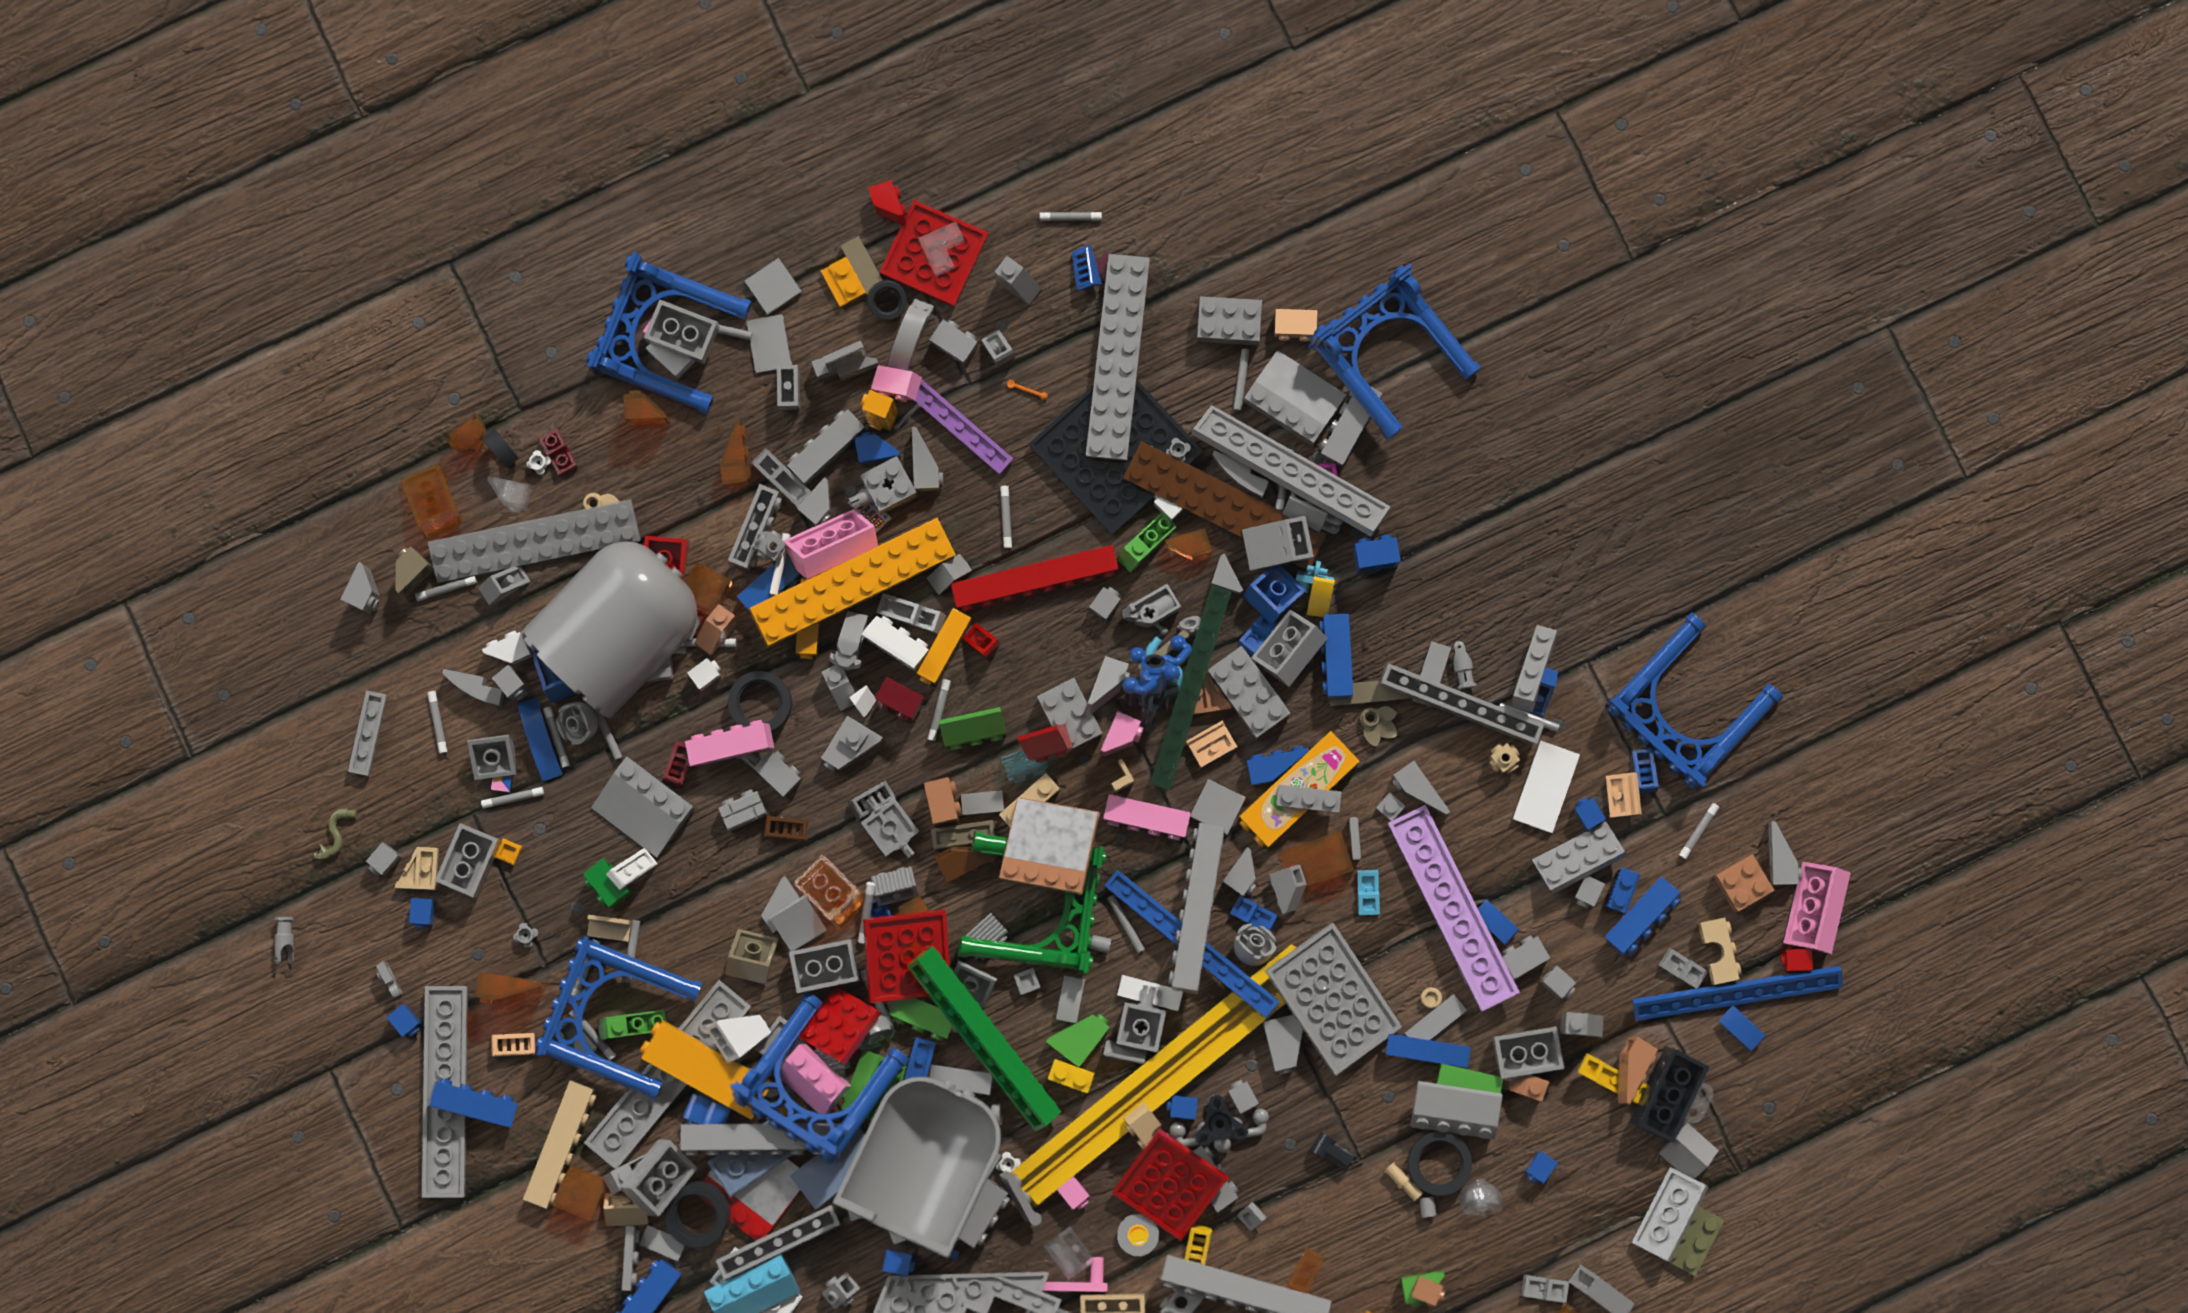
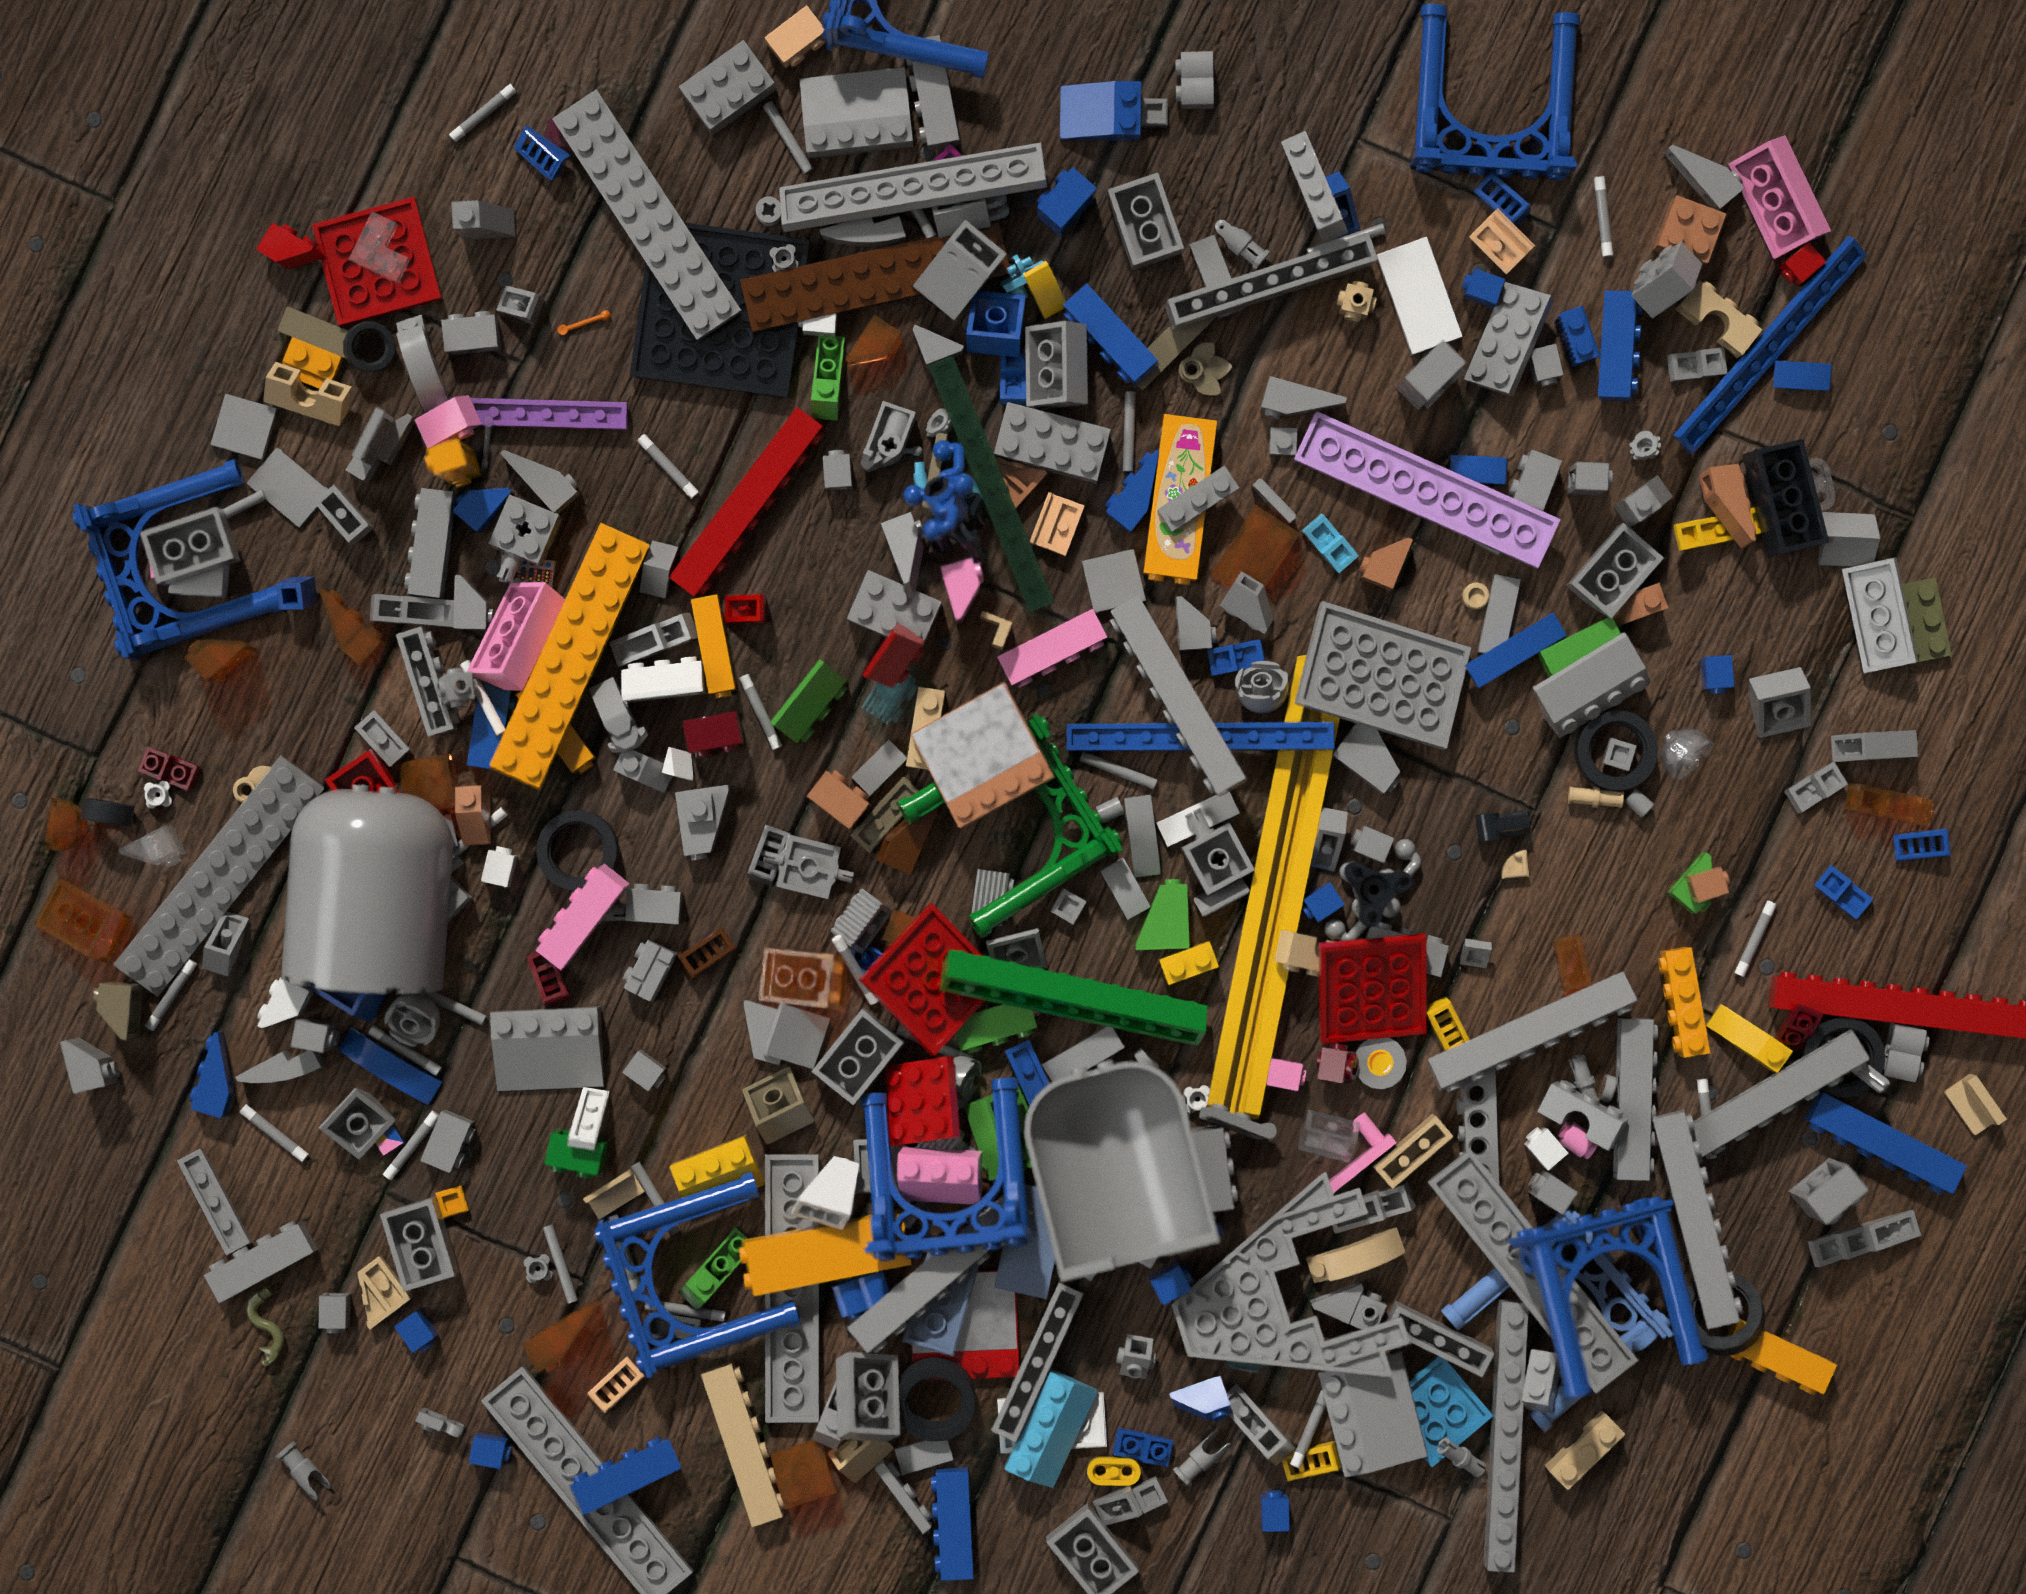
camera: 50 degrees left, 5 degrees up
none -> blue slope [189,1031,235,1118]
none -> light grey brick [204,1220,318,1303]
none -> tan arch [263,362,352,426]
none -> blue brick [276,576,318,610]
none -> light grey plate [354,710,411,767]
none -> light grey brick [421,1110,476,1173]
none -> light grey bar [543,1224,578,1304]
none -> light grey brick [622,1049,666,1091]
none -> yellow slope [669,1134,765,1197]
none -> light grey wheel [756,196,781,226]
none -> slope [1060,81,1141,141]
none -> light grey brick [1107,173,1184,271]
none -> light grey bar [1123,391,1136,472]
none -> light grey slope [1124,795,1161,878]
none -> light grey tile [1141,98,1167,127]
none -> light grey brick [1175,51,1214,109]
none -> light grey slope [1310,807,1348,871]
none -> brick [1317,1043,1359,1083]
none -> nougat slope [1359,538,1413,591]
none -> light grey brick [1396,340,1466,410]
none -> tan tile [1501,850,1529,879]
none -> light grey plate [1602,738,1637,771]
none -> light grey animal [1629,431,1662,460]
none -> light grey brick [1631,241,1702,318]
none -> light grey slope [1749,667,1811,738]

